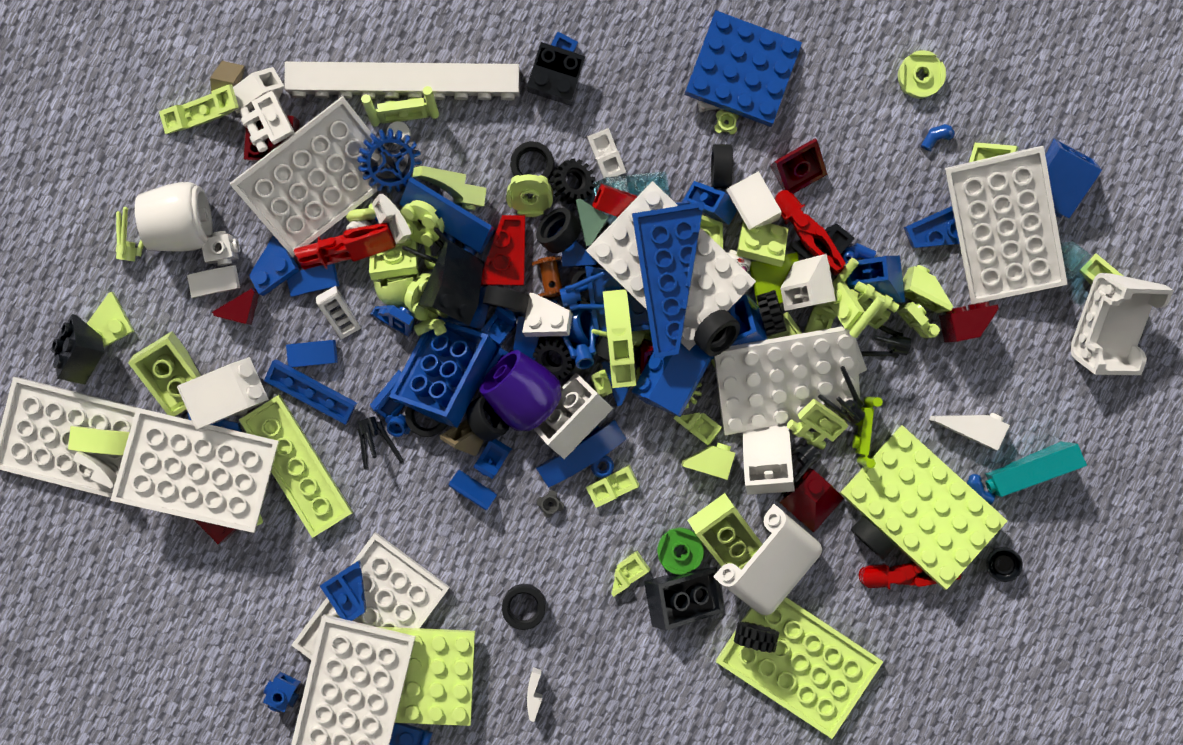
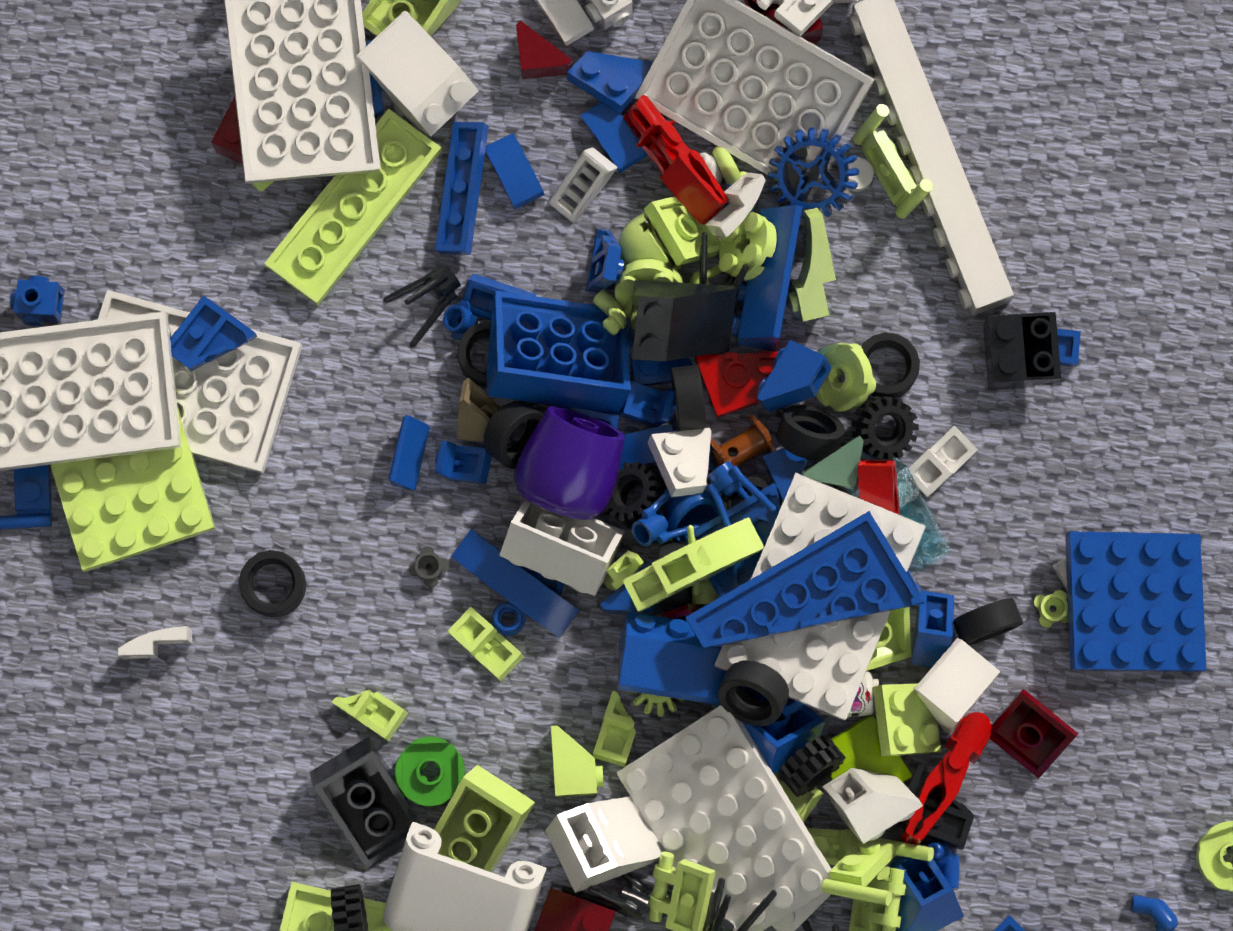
camera: 75 degrees right, 10 degrees down
none -> blue slope [757,340,832,412]

